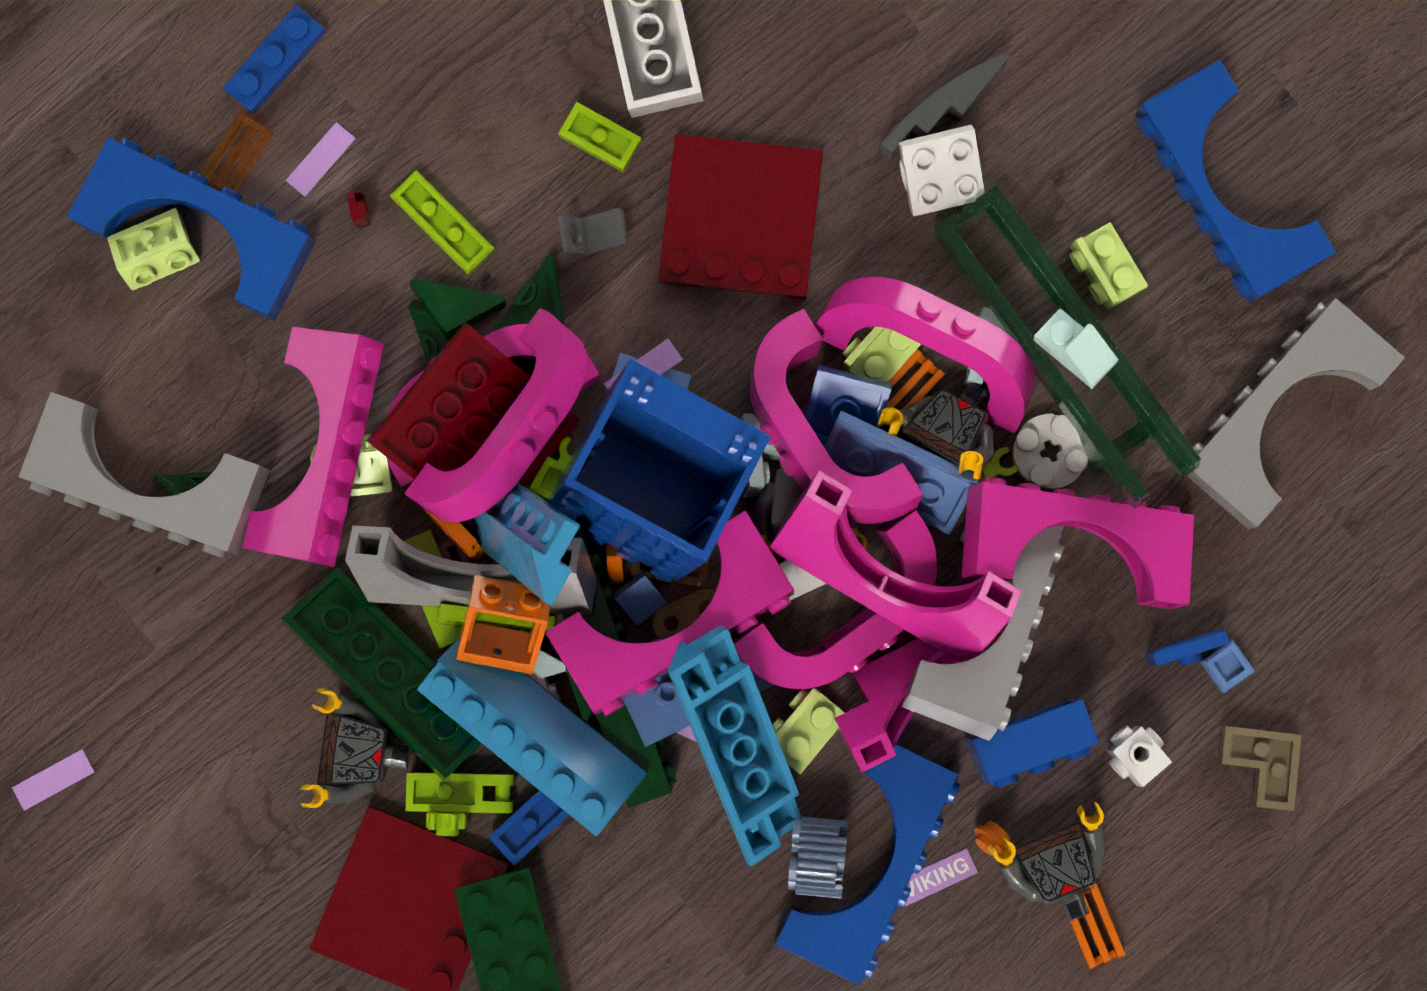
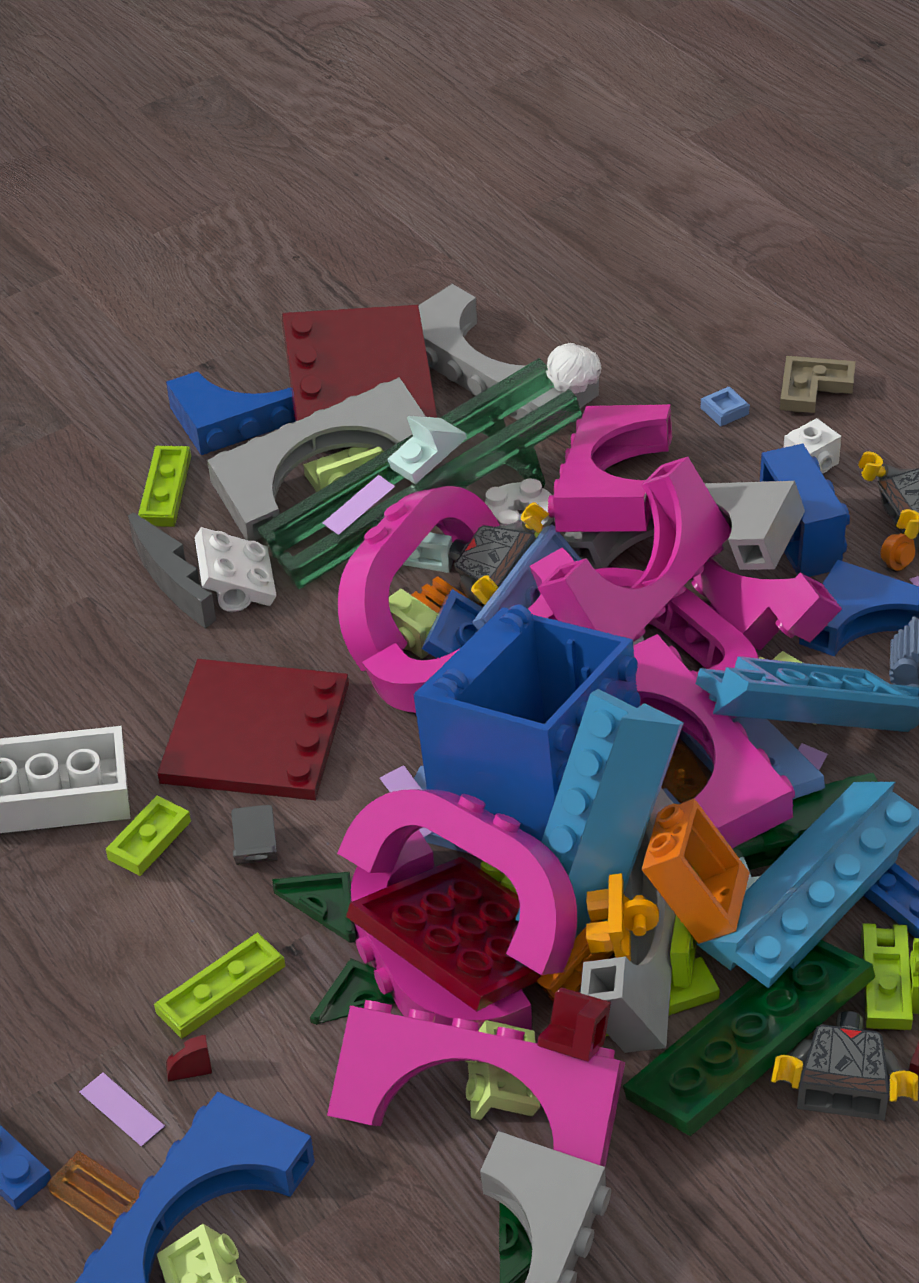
camera: 85 degrees left, 40 degrees down
dark green tile [410,279,506,339] -> none
blue plate [1146,629,1230,666] -> none
none -> lime tile [138,446,191,527]
none -> light grey arch [207,377,426,541]
none -> dark red plate [282,305,437,422]
none -> lavender sticker [323,475,395,535]
none -> dark red panel [537,988,611,1062]
none -> white hair [545,343,602,394]
none -> light orange hips [586,873,659,961]

